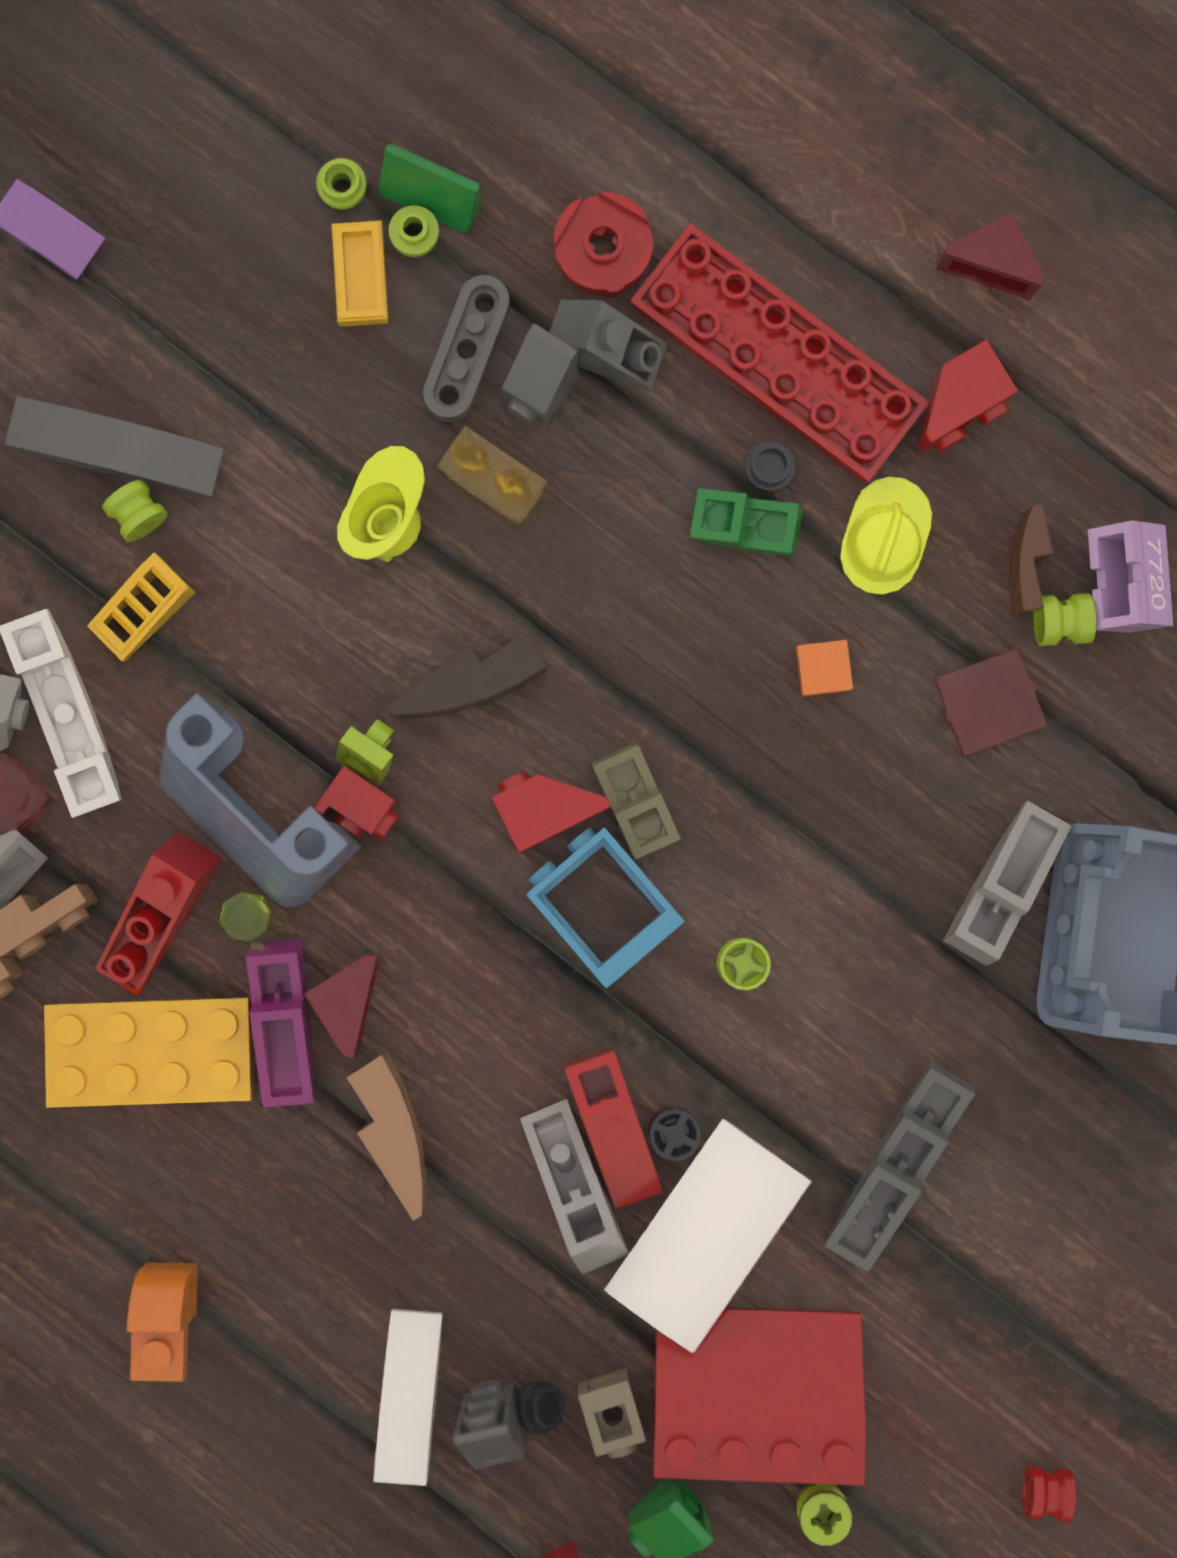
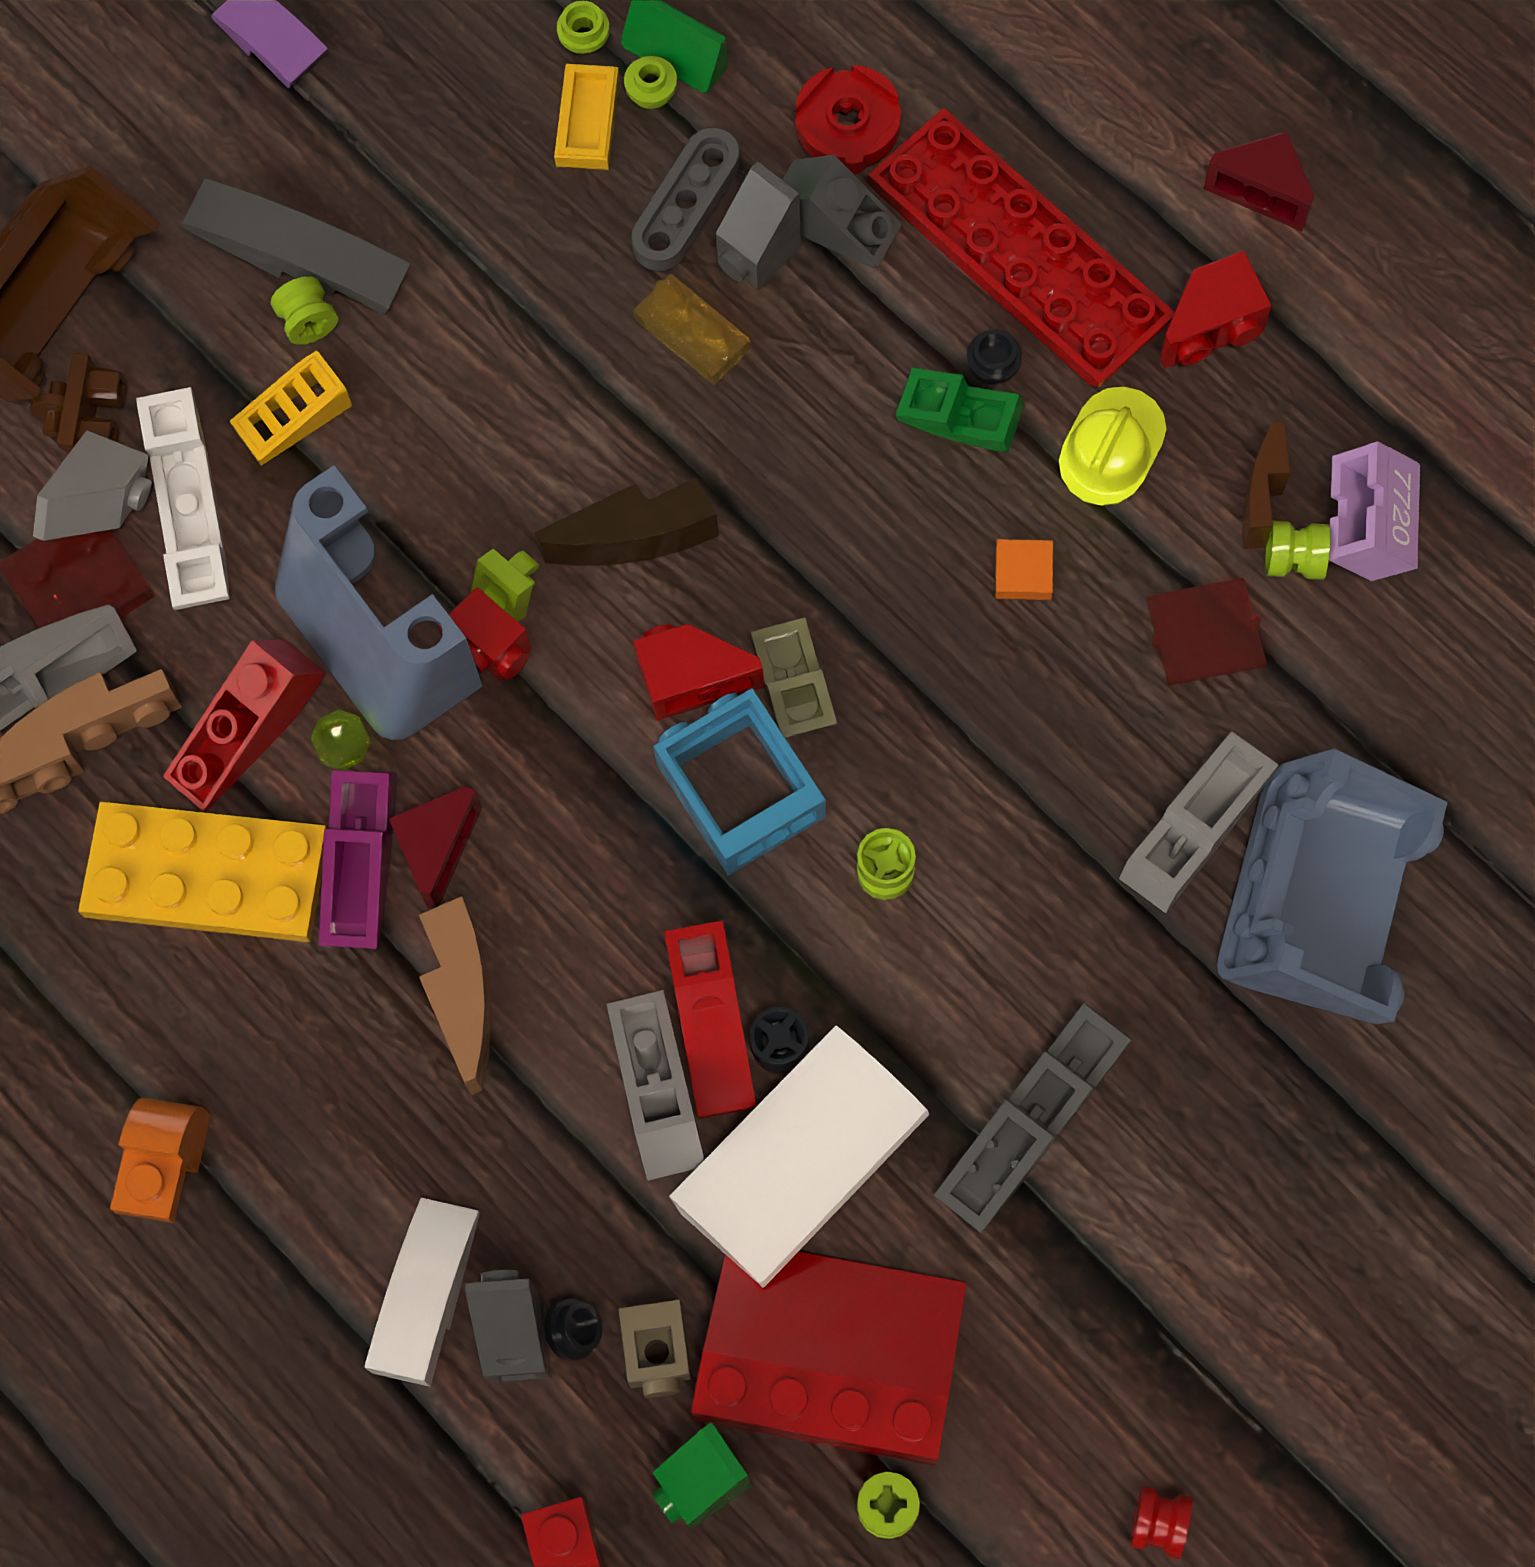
camera: 15 degrees right, 15 degrees down
neon yellow piece [337,446,425,562] -> none

